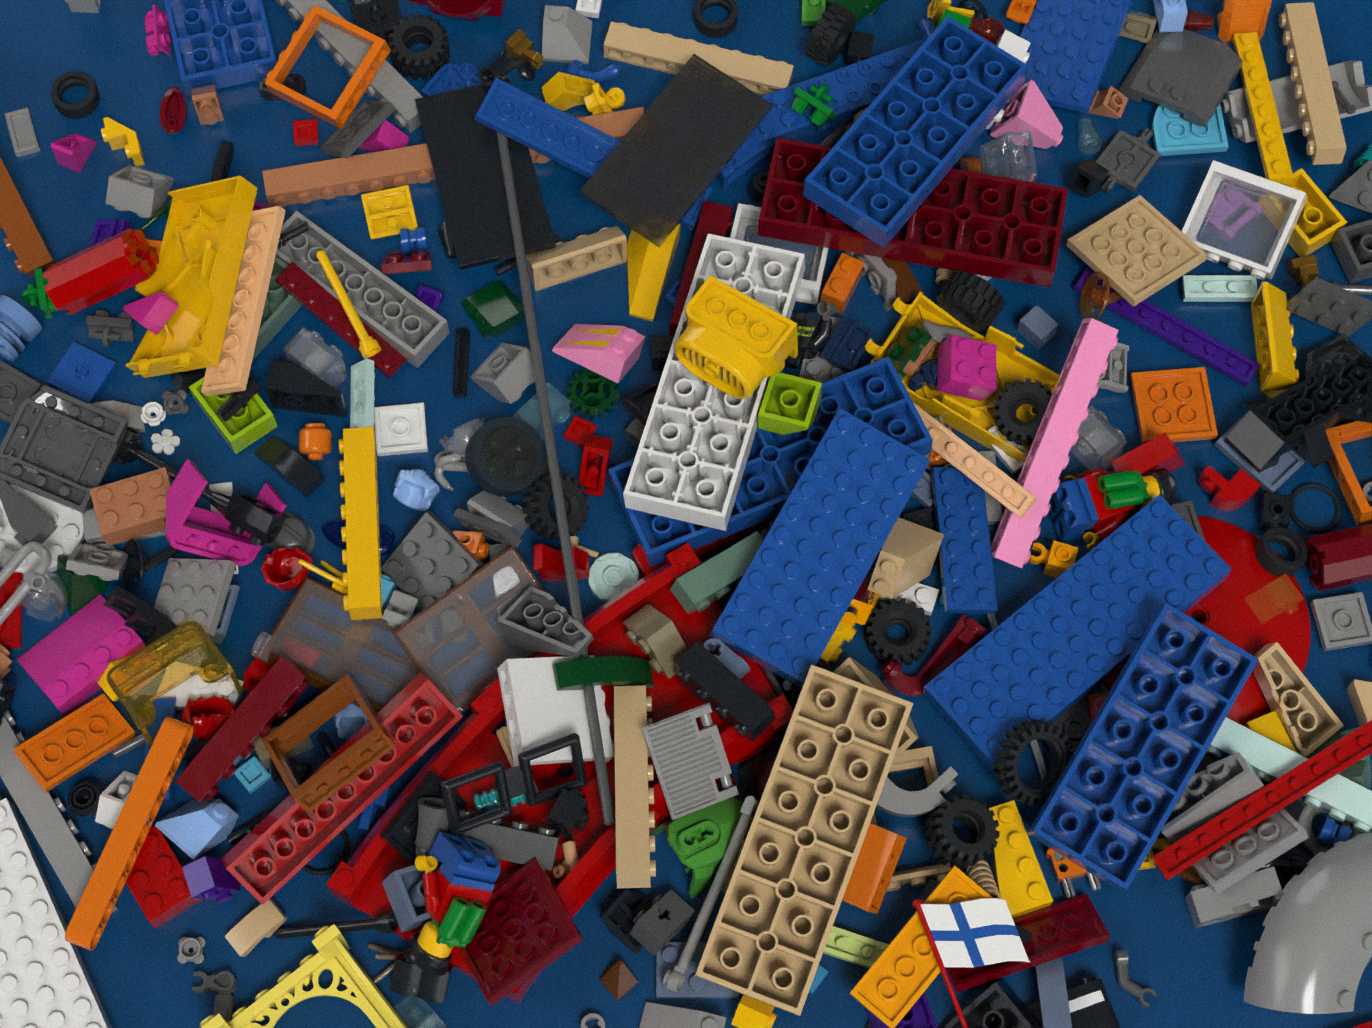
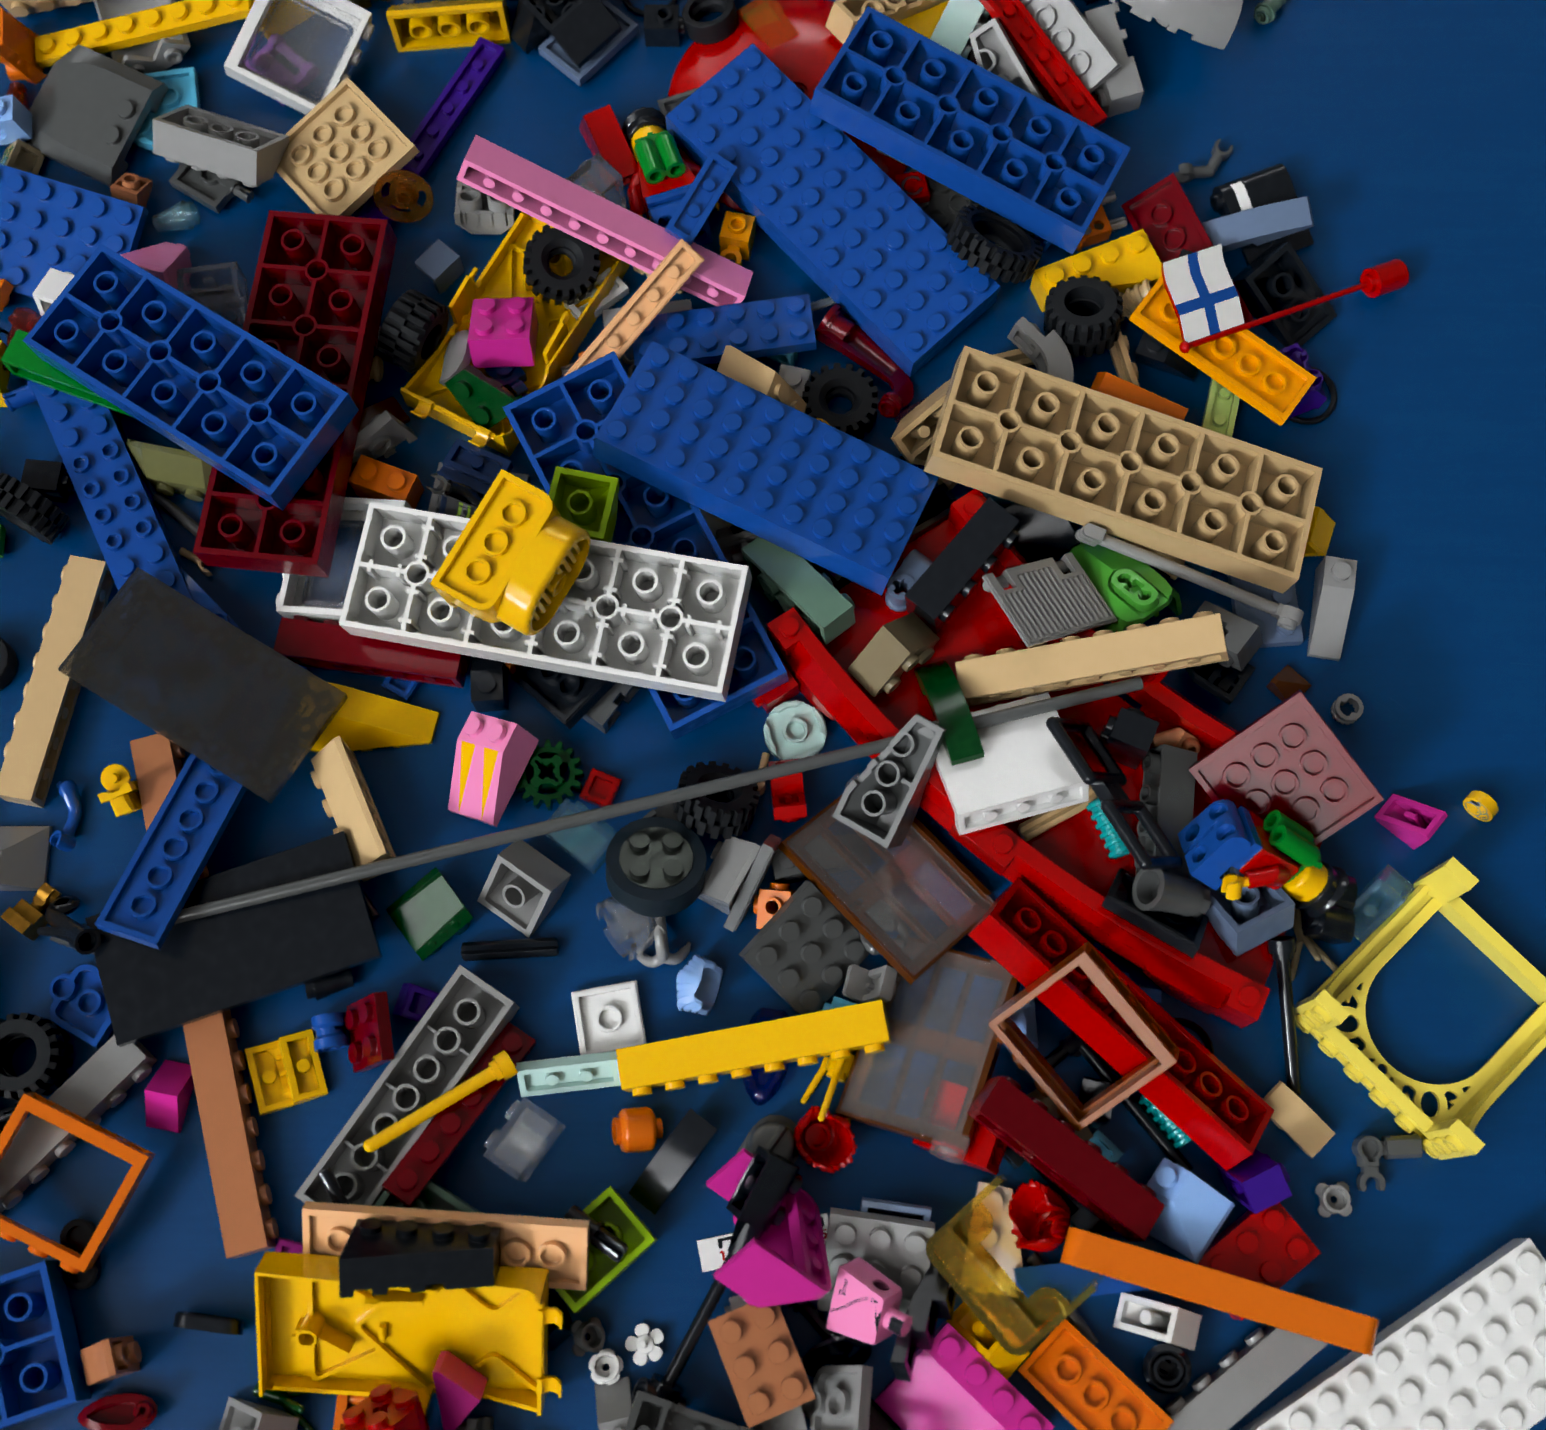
camera: 90 degrees left, 5 degrees up
black slope [266,360,348,418] -> none
red plate [293,119,319,147] -> none
dark grey tile [320,100,395,158] -> none
yellow arch [541,72,596,111] -> none
red slope [578,435,614,497] -> none
black cone [748,172,769,203] -> none
green hips [791,84,837,128] -> none
black brick [1067,159,1109,198] -> none
orange plate [1130,367,1218,444] -> none
light aqua plate [1181,275,1258,302] -> none
red brick [1198,465,1261,511] -> none
none -> light grey slope [152,105,289,187]
none -> black wedge [339,1218,500,1298]
none -> blue plate [664,151,738,246]
none -> bright pink torso [826,1257,913,1345]

